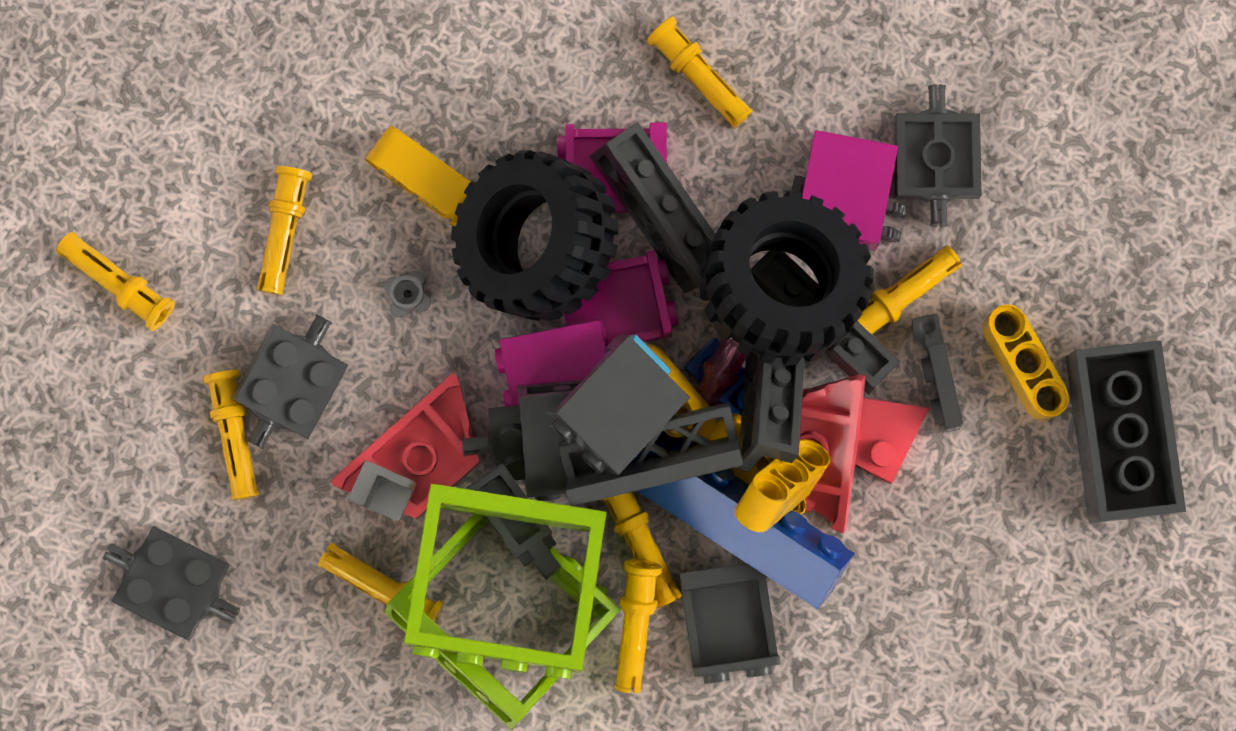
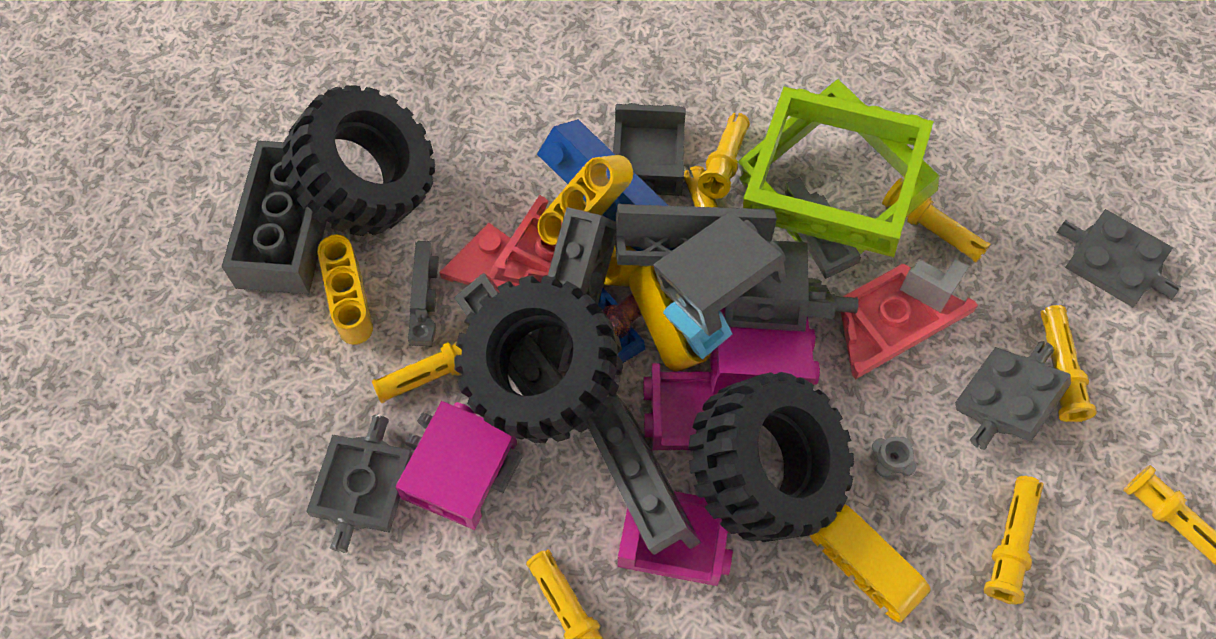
camera: 170 degrees left, 20 degrees down
none -> black tyre [282,85,435,236]

